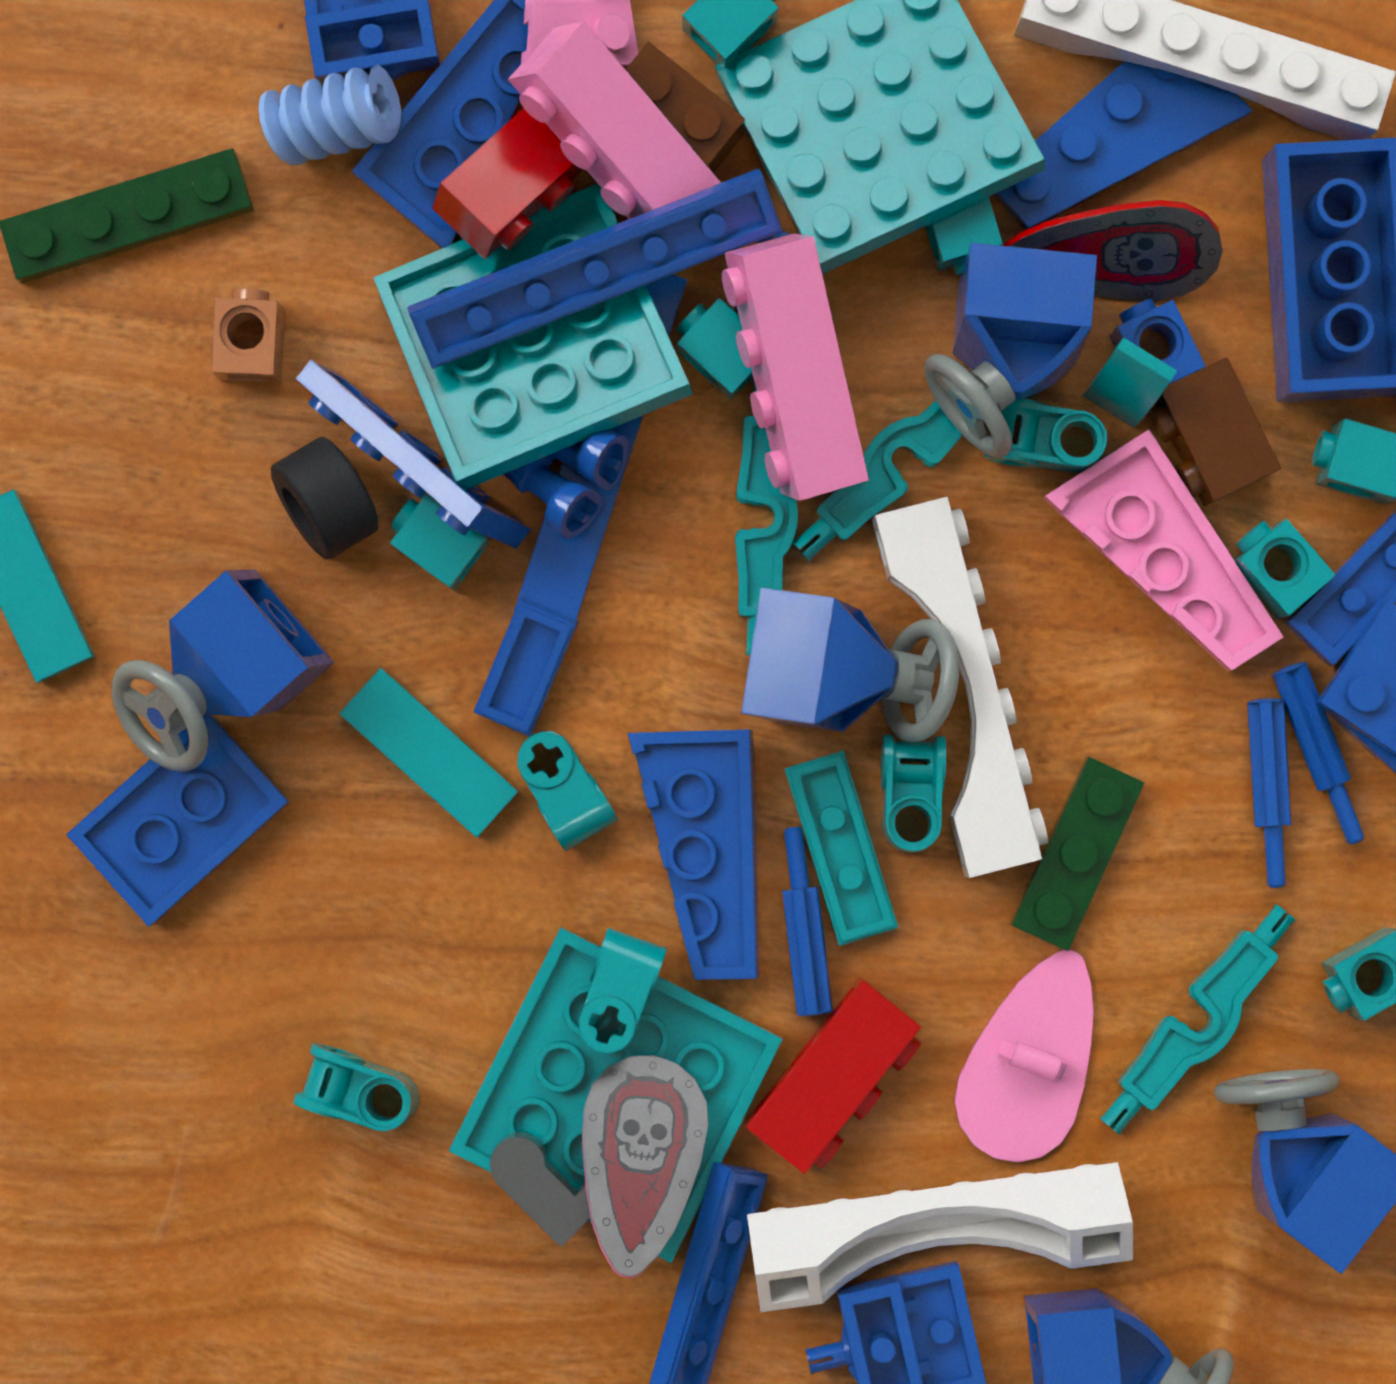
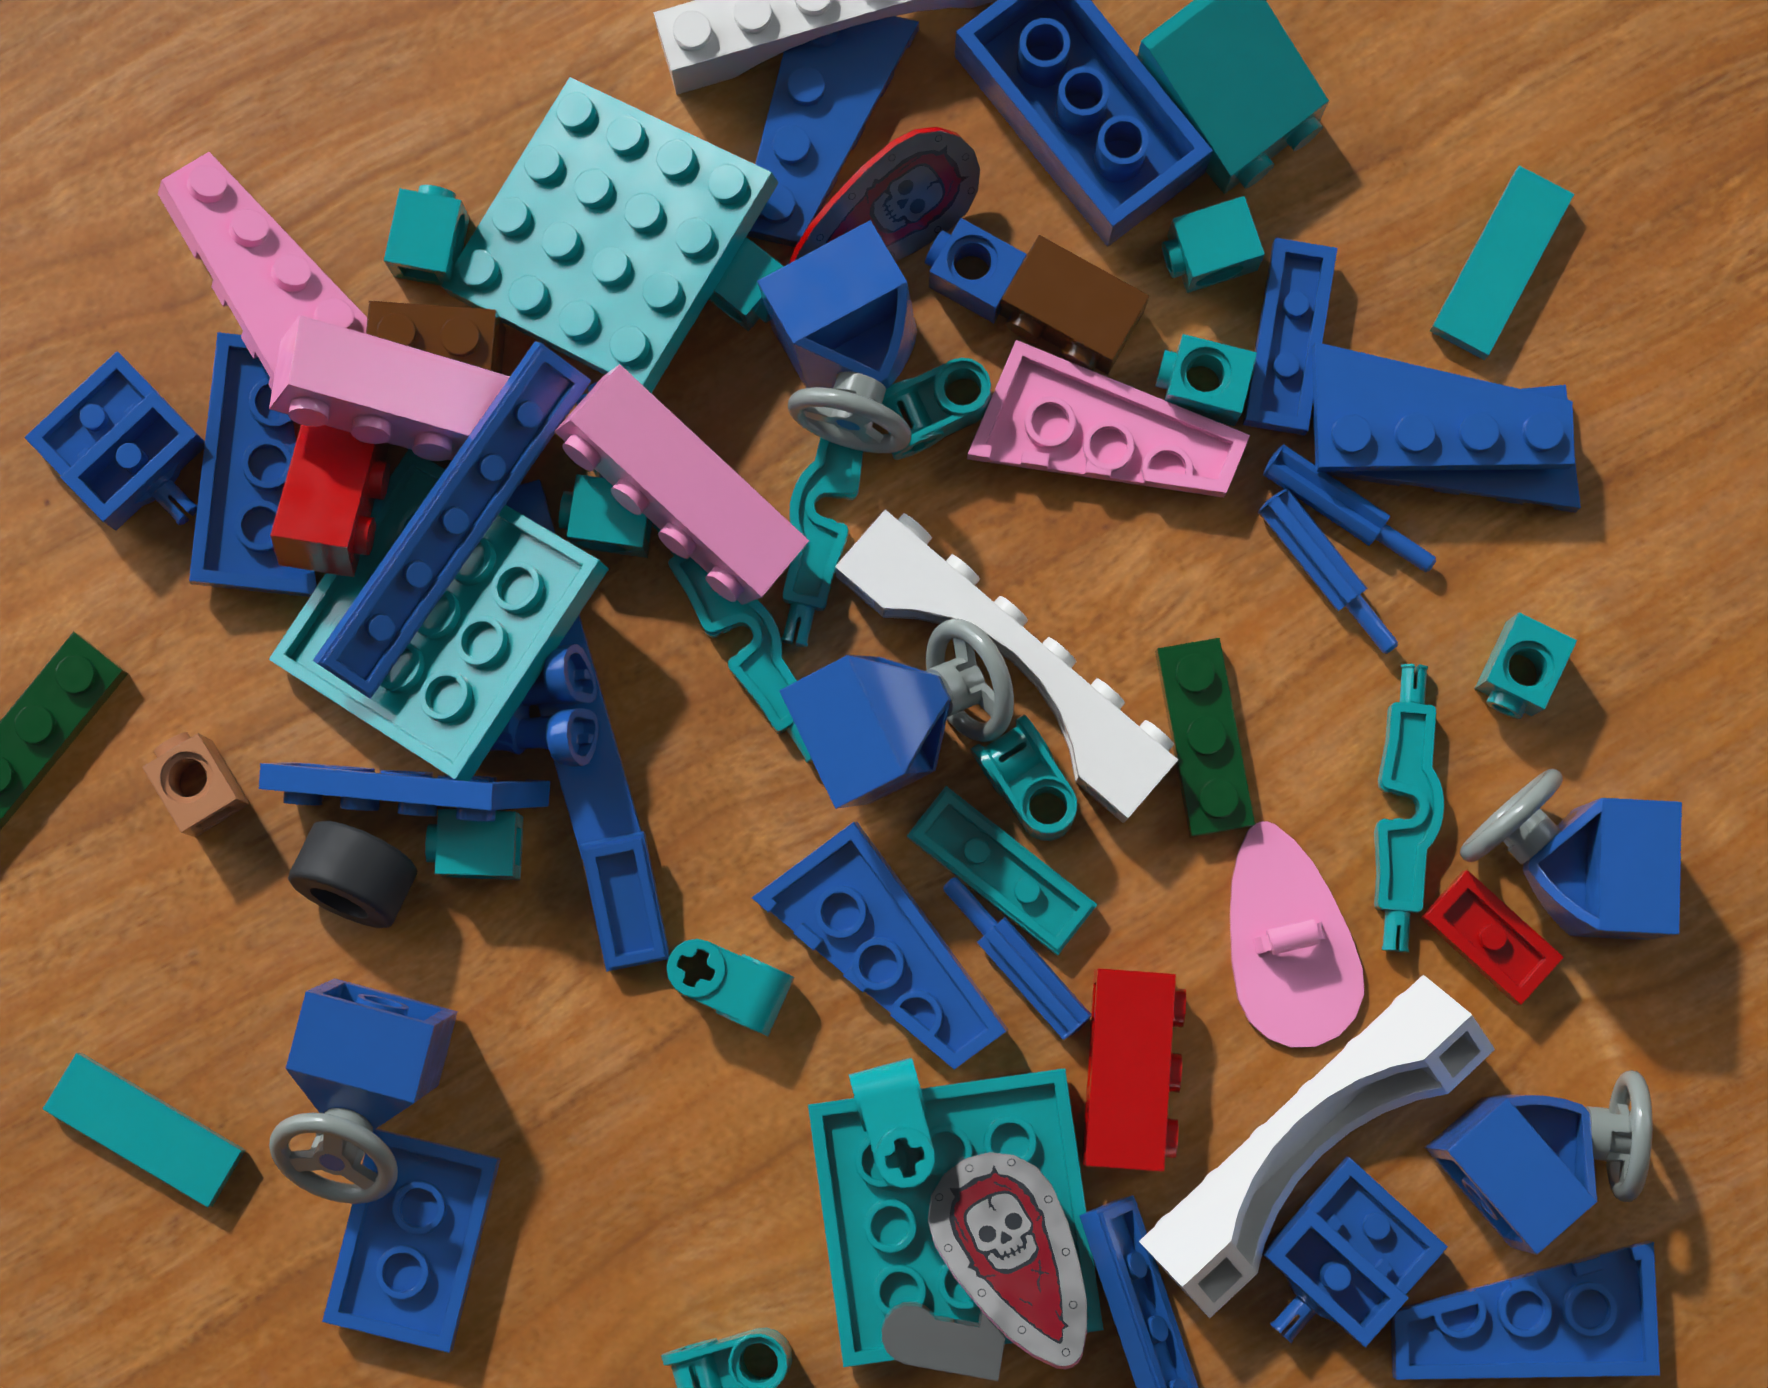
camera: 30 degrees left, 5 degrees down
light blue piece [258,64,401,165] -> none
teal tile [339,668,519,838] -> none
teal slope [1083,337,1177,428] -> none
none -> red plate [1420,870,1564,1006]

